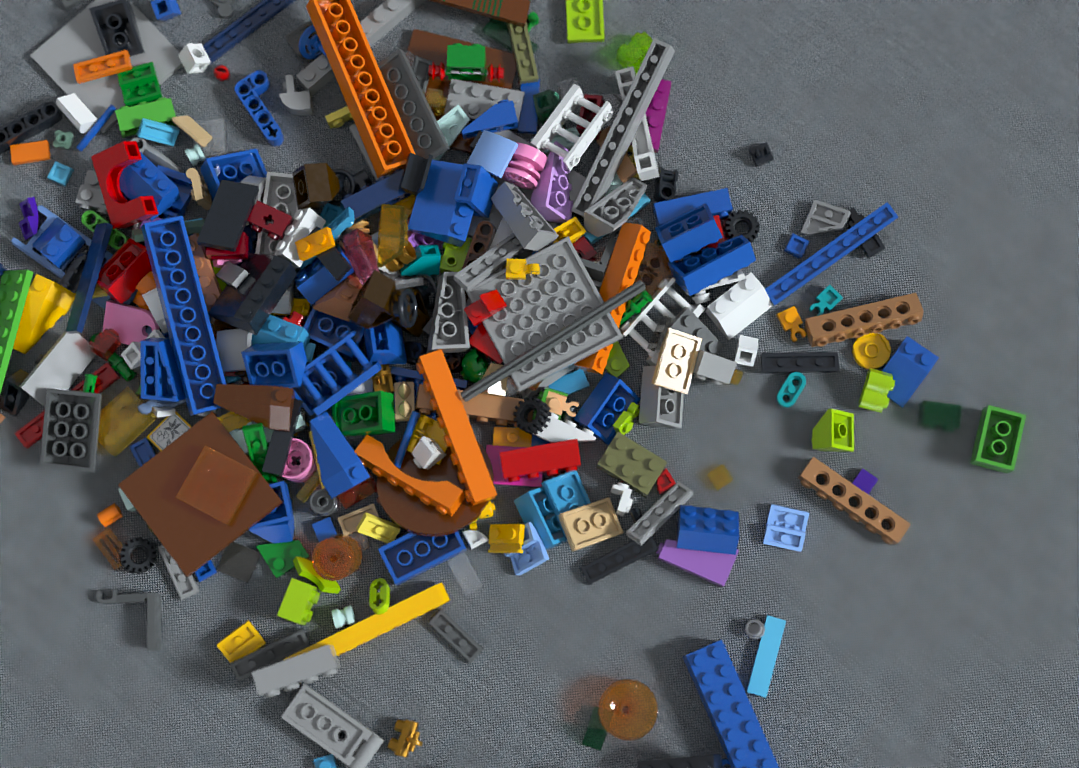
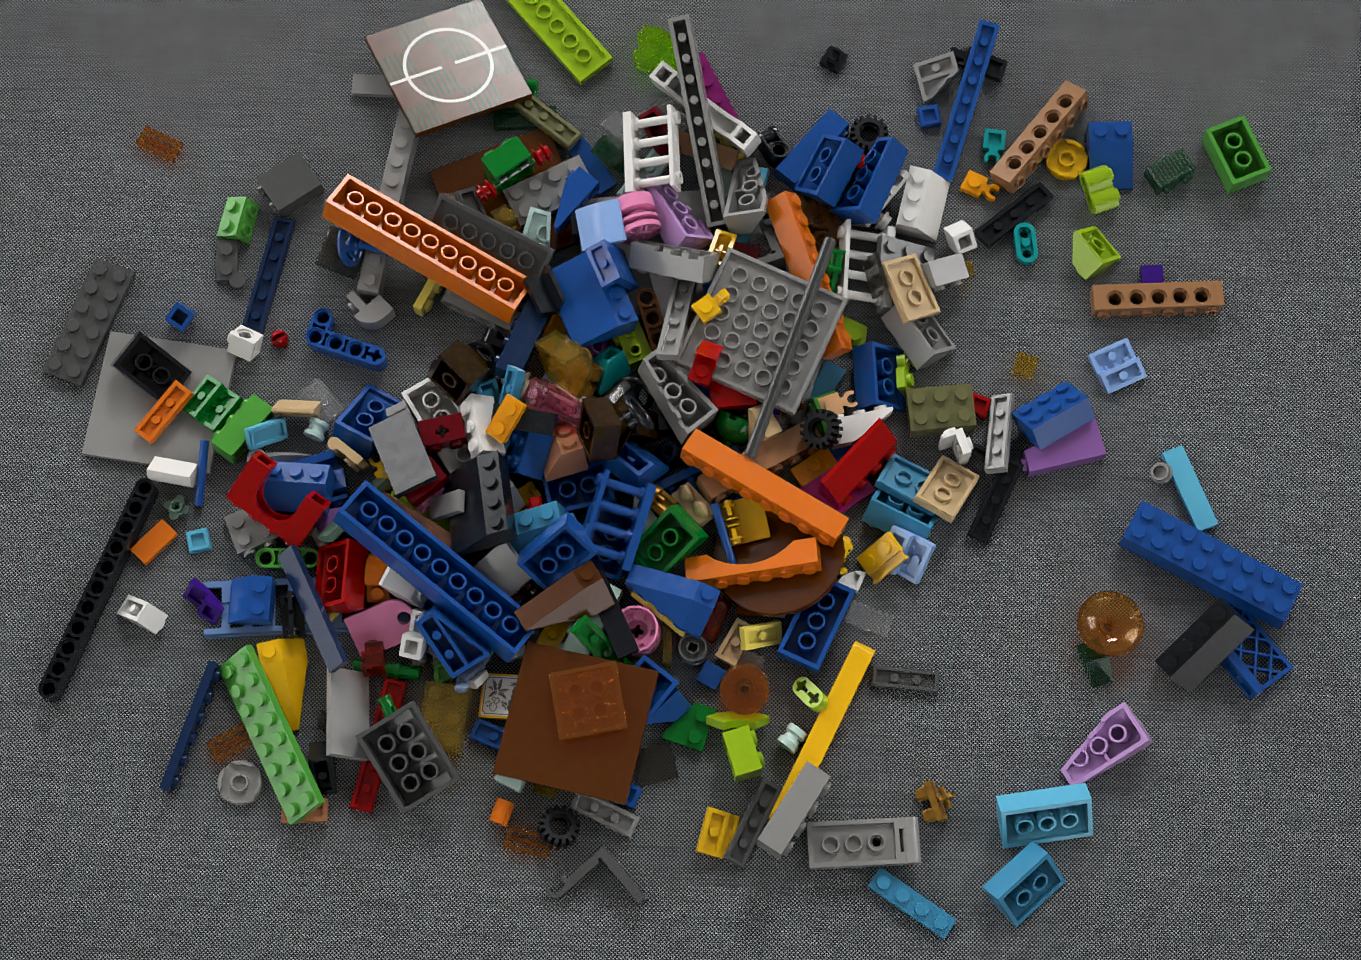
camera: 35 degrees left, 5 degrees down
white slope [412,436,446,470] -> none

